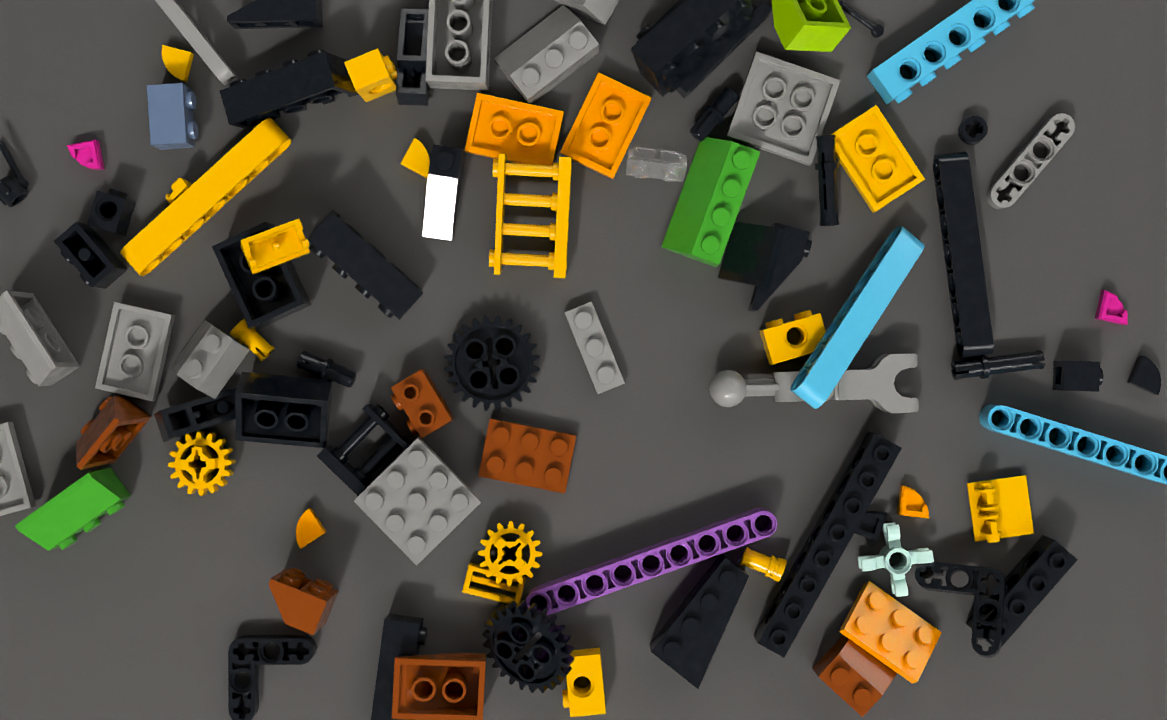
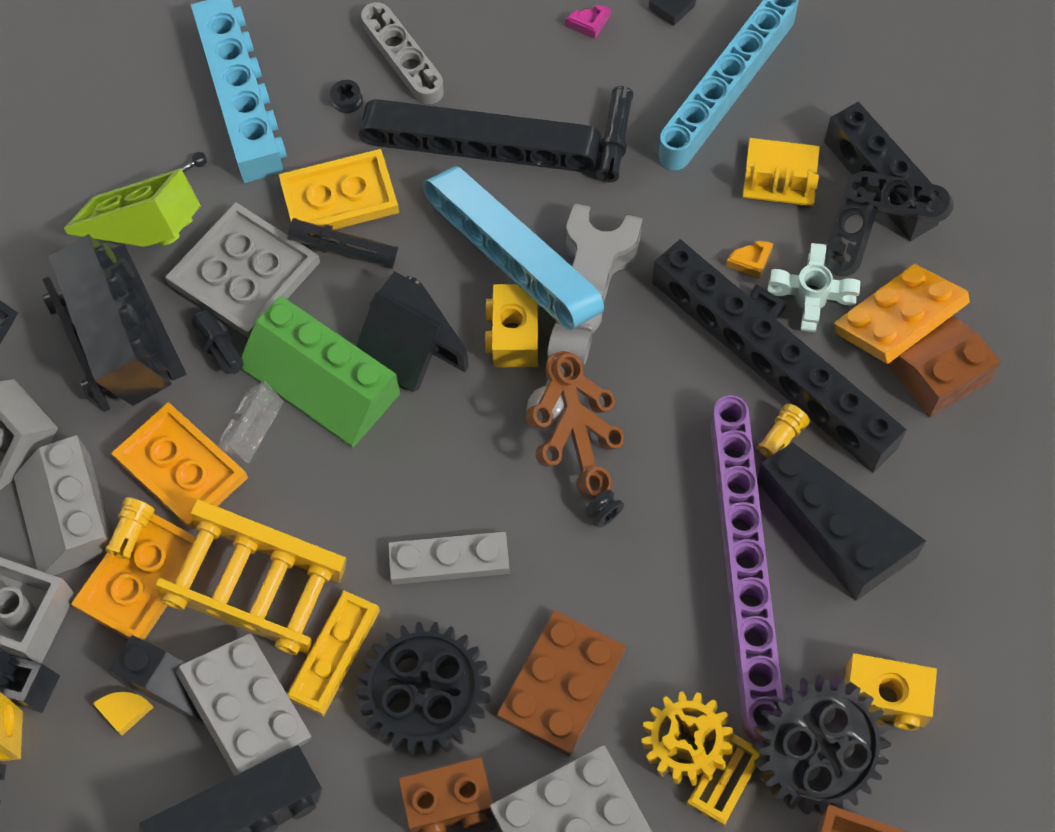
camera: 75 degrees left, 25 degrees down
black brick [1053,361,1103,392] -> none
none -> yellow pin [105,497,155,560]
none -> light grey plate [176,633,312,776]
none -> yellow tile [287,590,380,717]
none -> dark orange plant [526,351,624,499]
none -> black bush [585,489,624,528]

